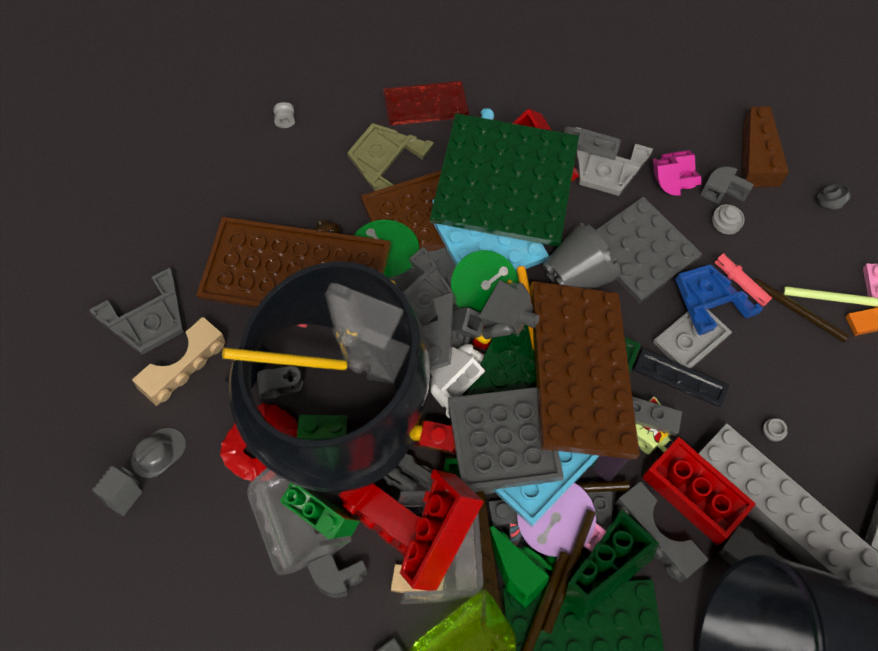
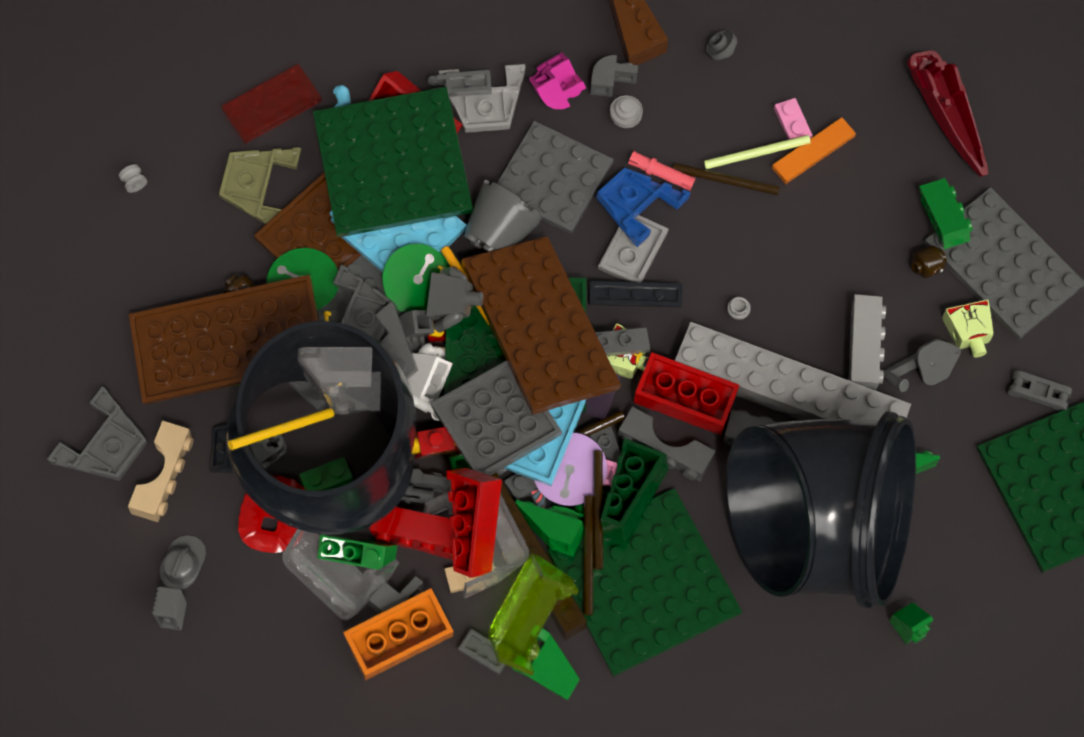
camera: 20 degrees left, 5 degrees up
none -> orange slope [343,588,454,680]

